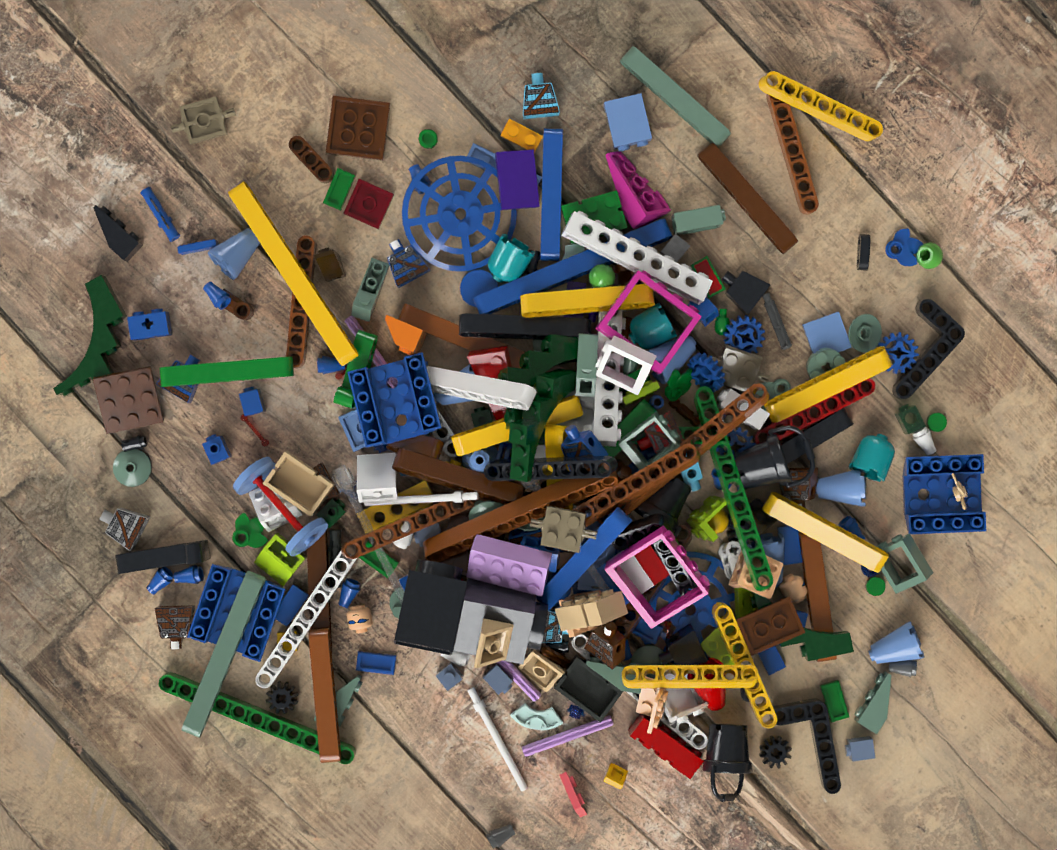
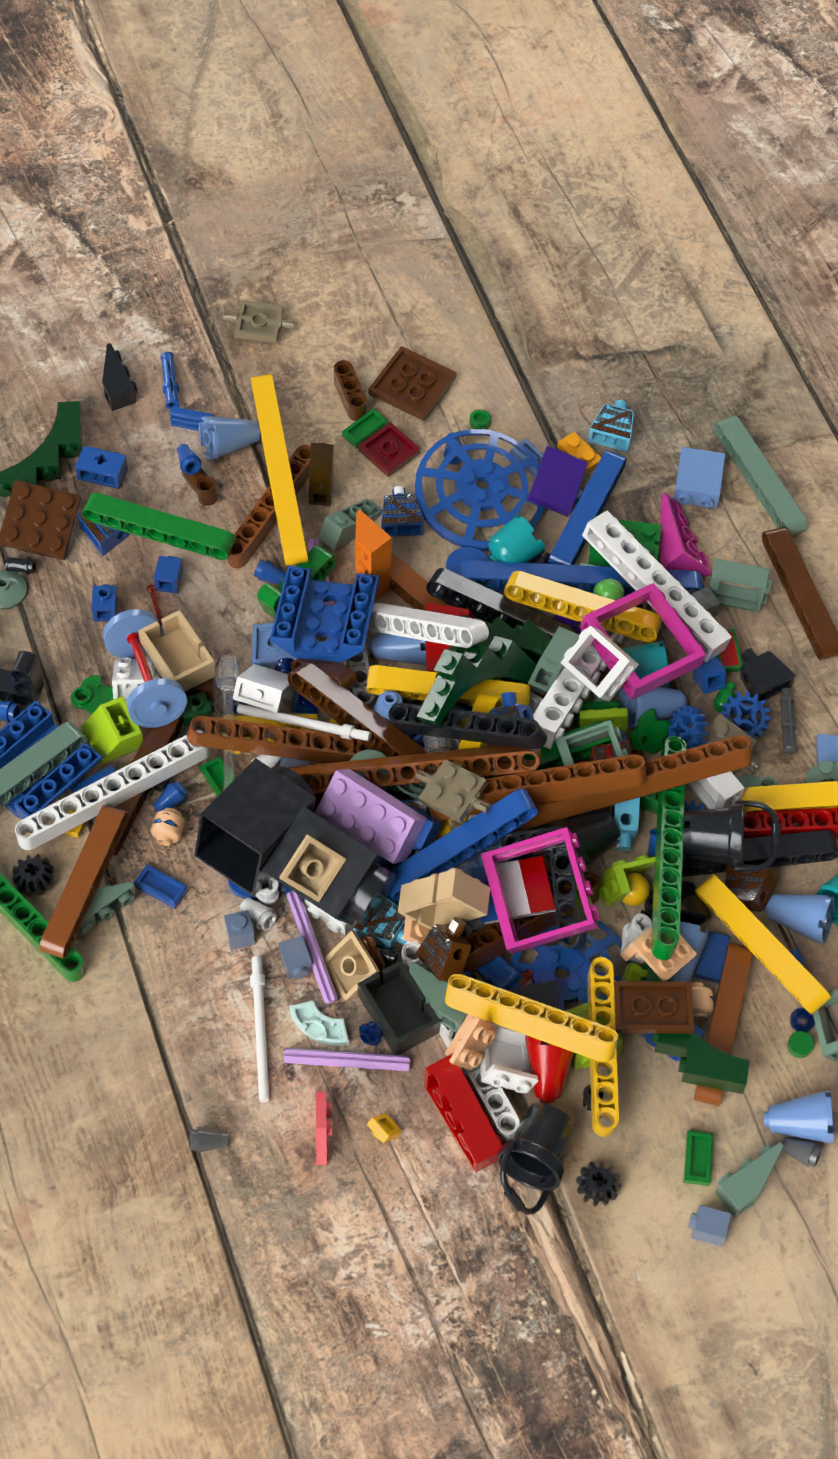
camera: 25 degrees right, 30 degrees down
blue tile [758,646,786,675] -> none
black beam [769,698,841,794] -> none

